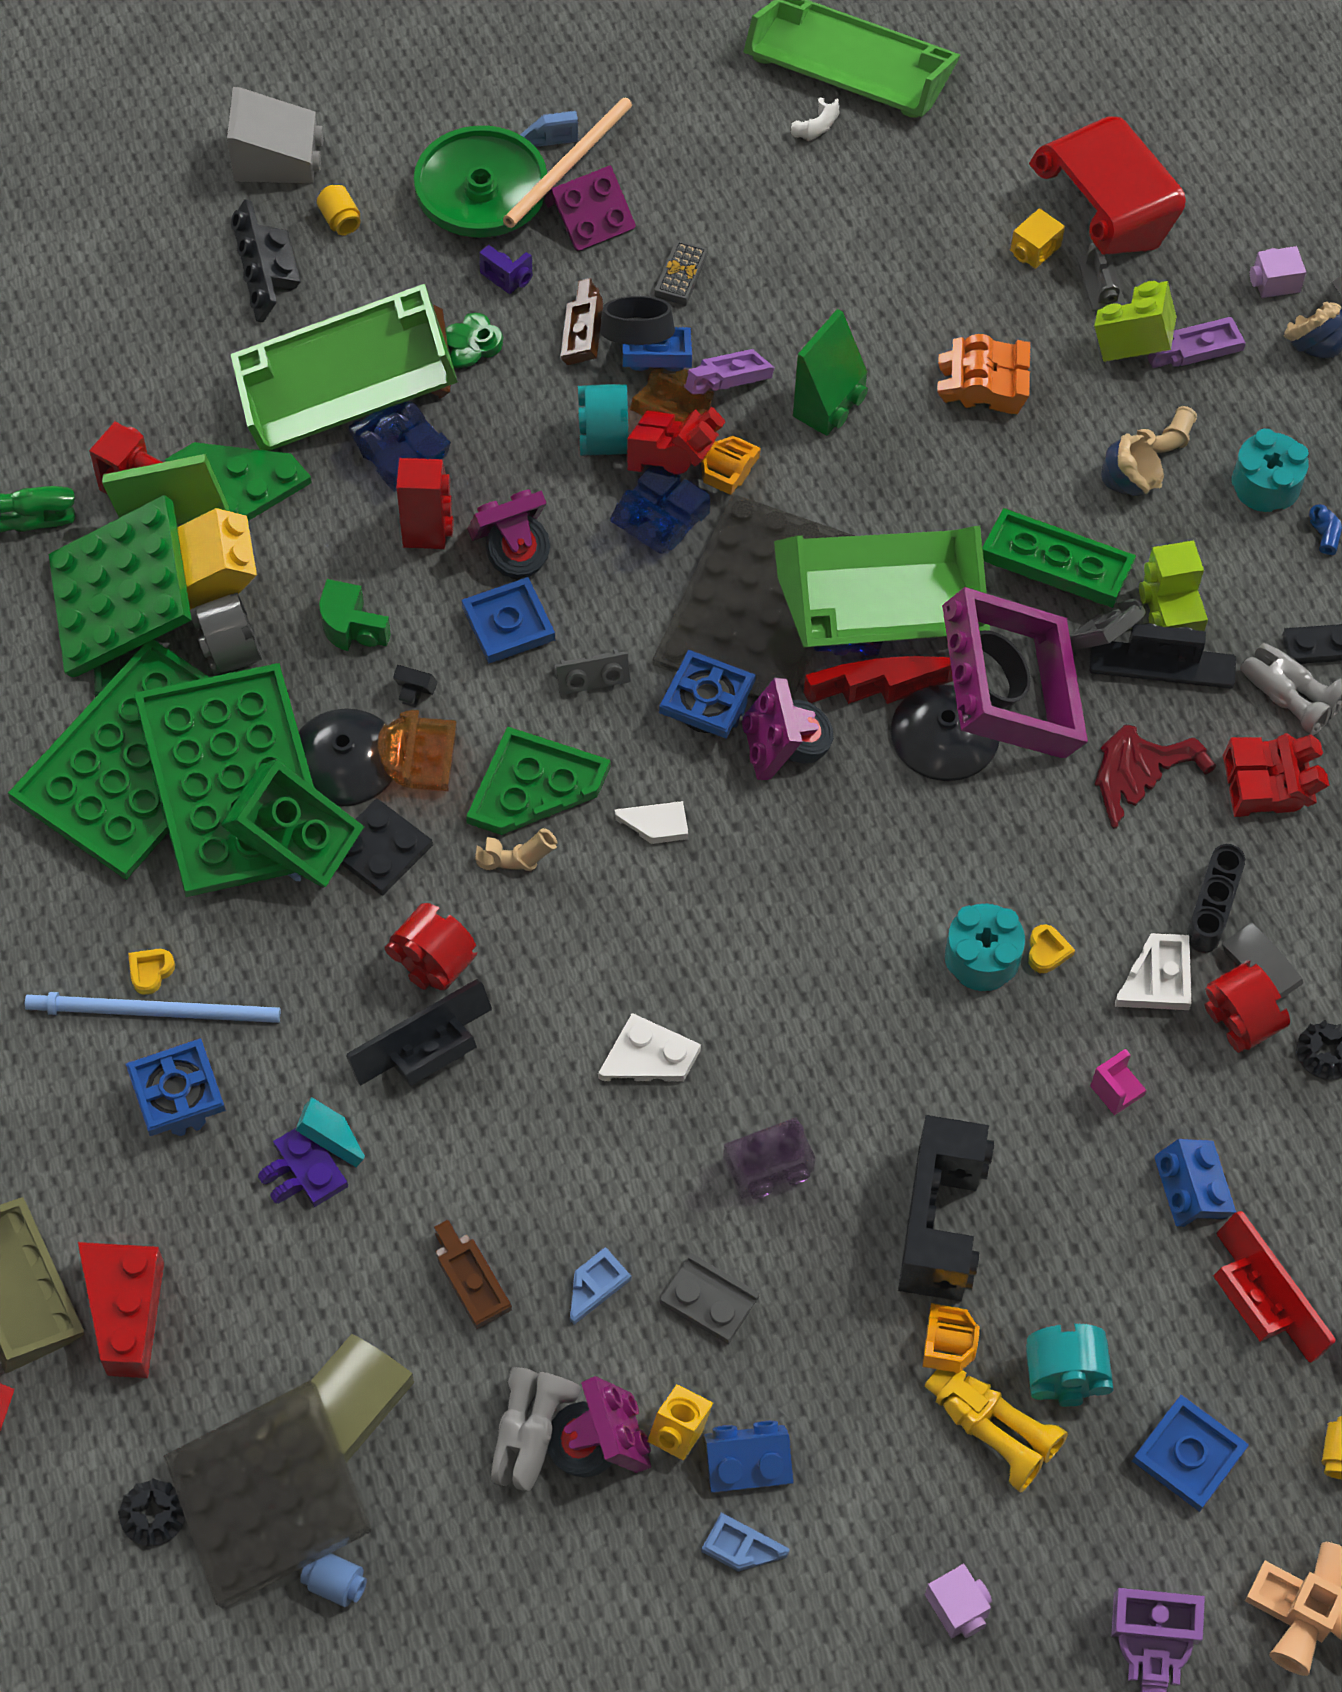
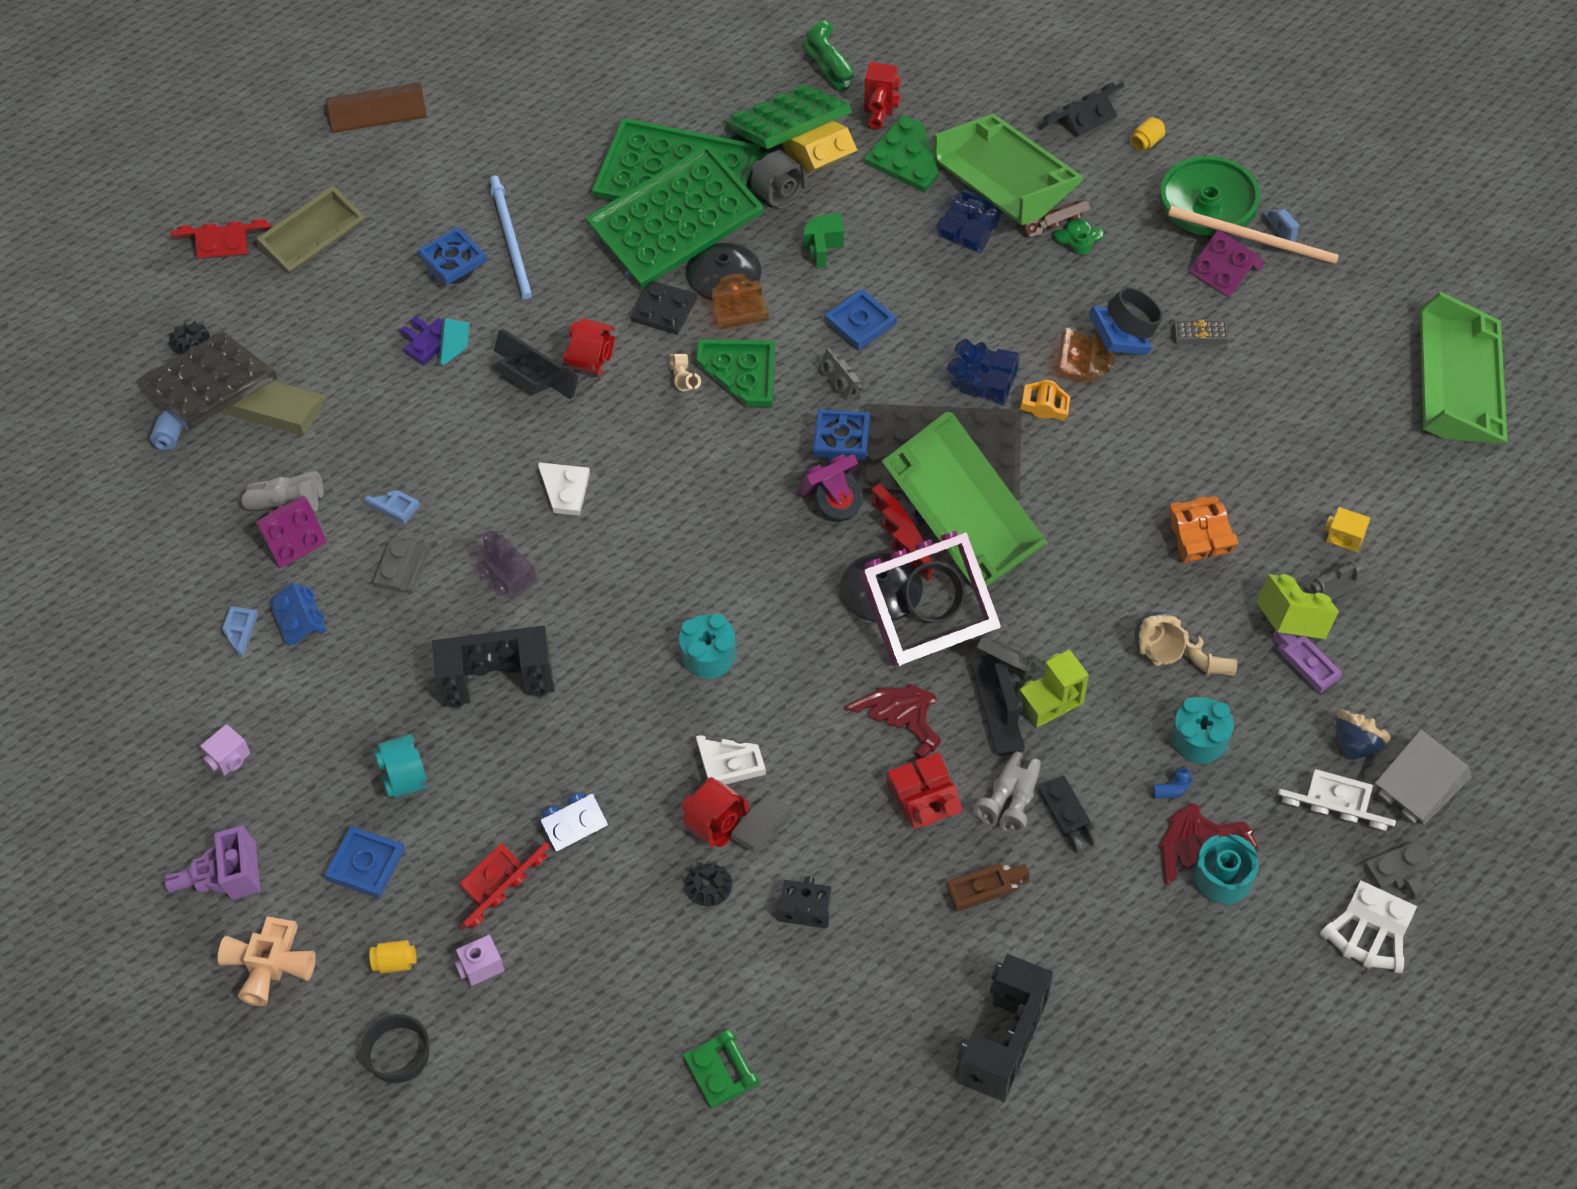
camera: 75 degrees right, 5 degrees down
red wedge [78,1242,164,1378] -> none
bright green tile [102,454,229,525] -> none
yellow tile [128,949,175,995] -> none
green slope [221,759,365,888] -> none
light grey slope [227,87,323,183] -> none
black tile [393,664,438,708] -> none
red wedge [396,458,454,549] -> none
reddish brown hinge [434,1220,512,1330] -> none
plate [467,489,550,578] -> none
dark purple bracket [479,245,533,294] -> none
hinge [561,278,603,365] -> none
teal brick [578,384,629,456] -> none
white tile [615,801,688,844] -> none
red hips [627,406,725,474] -> none
yellow brick [647,1384,713,1461] -> none
medium lavender hinge [684,349,774,394] -> none
white piece [791,98,840,141] -> none
green slope [793,309,868,436] -> none
light orange piece [922,1303,980,1373] -> none
yellow piece [924,1369,1068,1493] -> none
green plate [982,508,1136,608] -> none
yellow tile [1028,924,1075,973] -> none
red windscreen [1029,116,1186,255] -> none
dark pink panel [1090,1049,1146,1116] -> none
black beam [1187,844,1245,953] -> none
lavender brick [1250,246,1306,298] -> none

